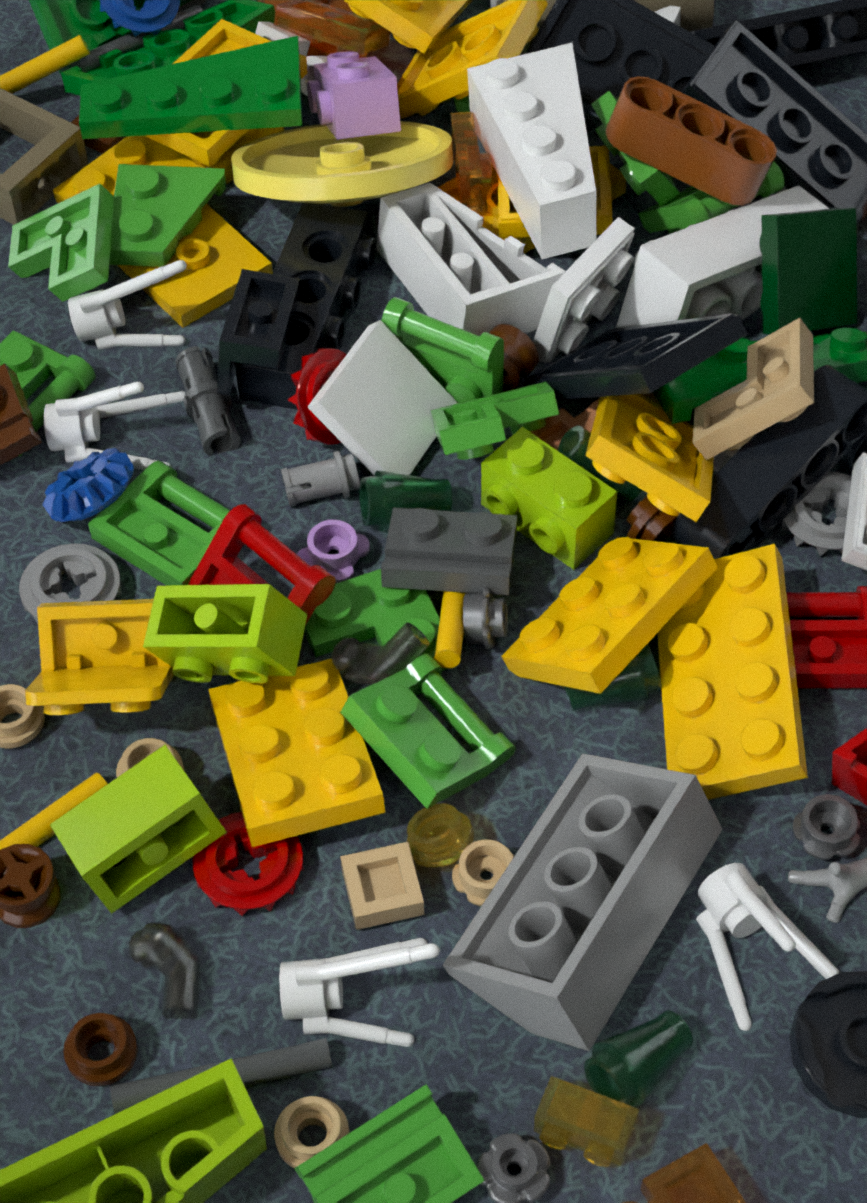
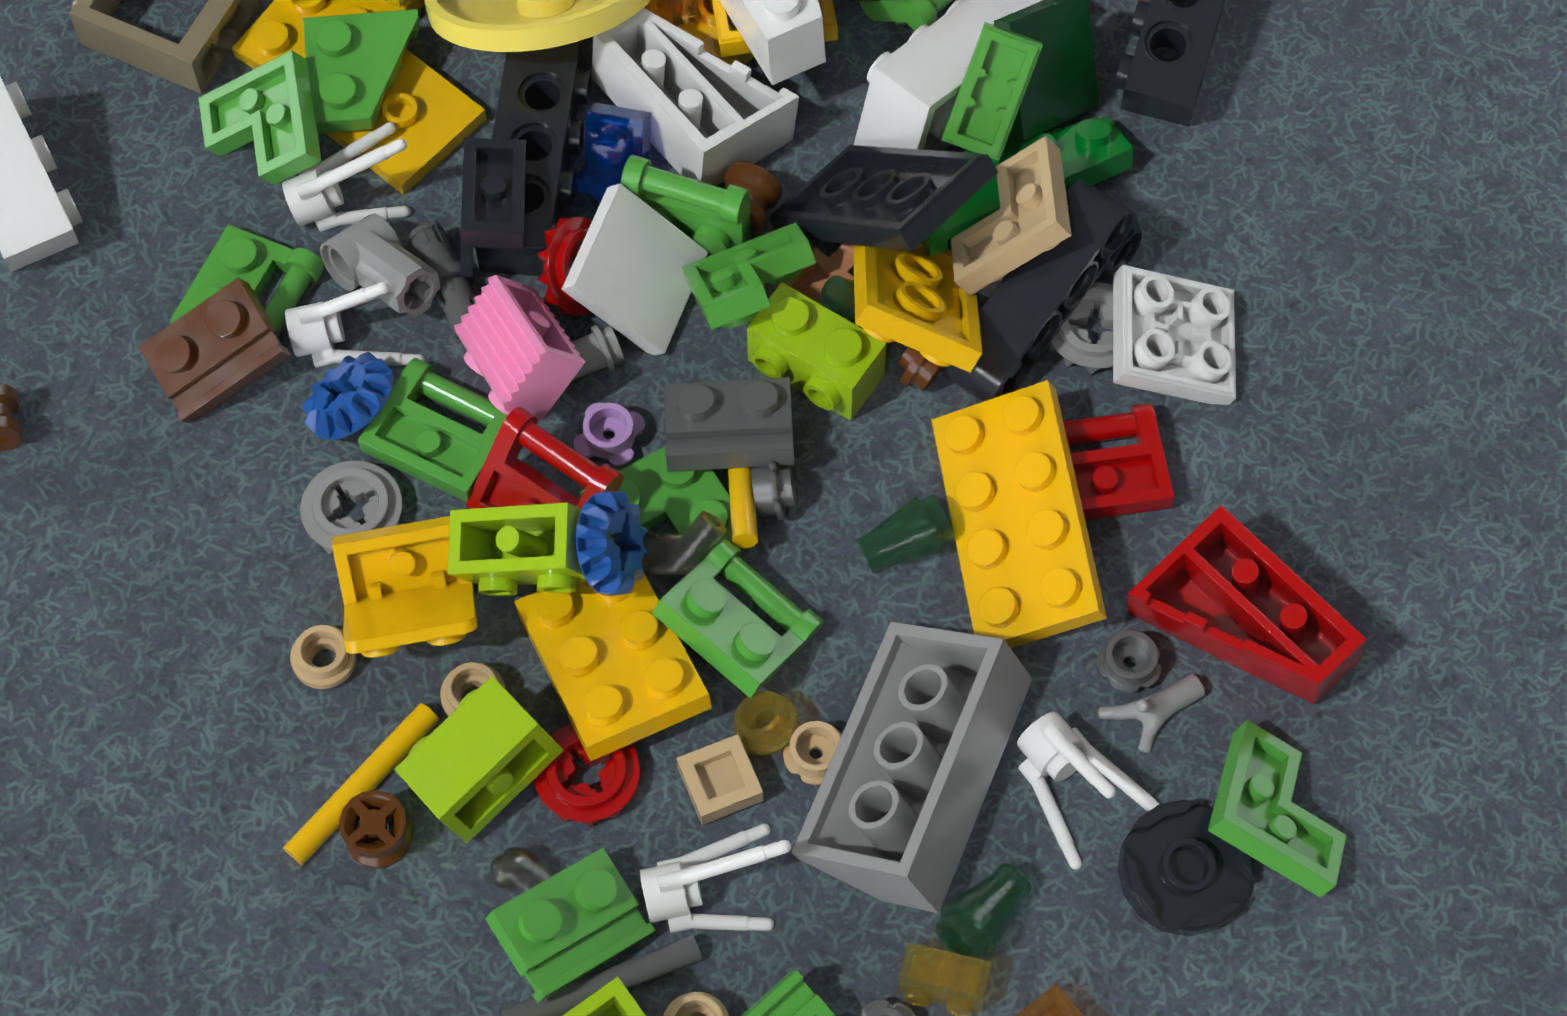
camera: 10 degrees left, 10 degrees up
reddish brown plate [64,1013,138,1086] -> none
clear green cone [359,470,452,531] -> none
yellow plate [501,537,718,694] -> none
white tile [533,217,635,364] -> none
none -> light grey piece [320,213,441,318]
none -> bright pink brick [454,275,586,421]
none -> bright green plate [485,848,656,1004]
none -> clear blue bracket [574,102,651,202]
none -> blue gear [575,491,649,596]
none -> bright green plate [942,22,1043,161]

